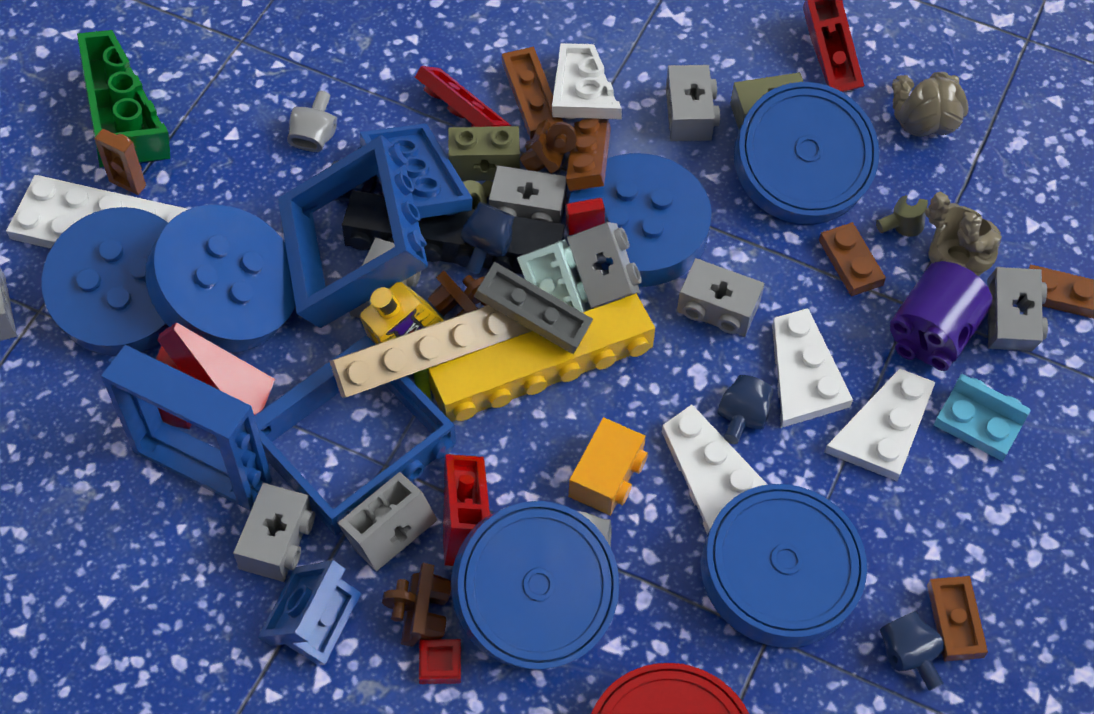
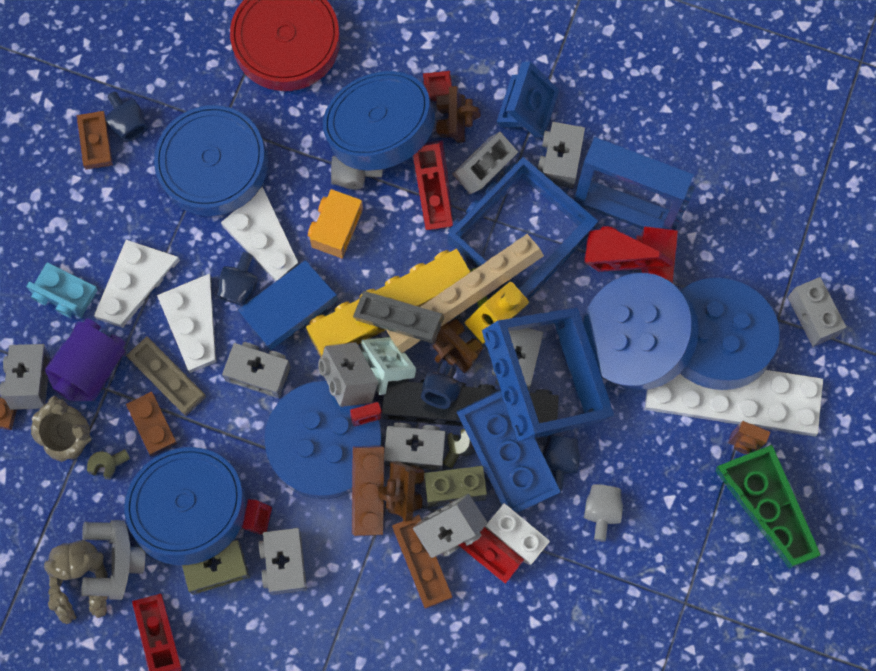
camera: 175 degrees right, 15 degrees up
white wing [552,43,622,119] -> none
none -> light grey connector [81,520,145,600]
none -> dark tan tile [126,336,206,416]
none -> blue tile [238,260,339,351]
none -> red tile [242,499,272,535]
none -> light grey brick [413,493,488,558]
none -> white plate [485,503,550,565]

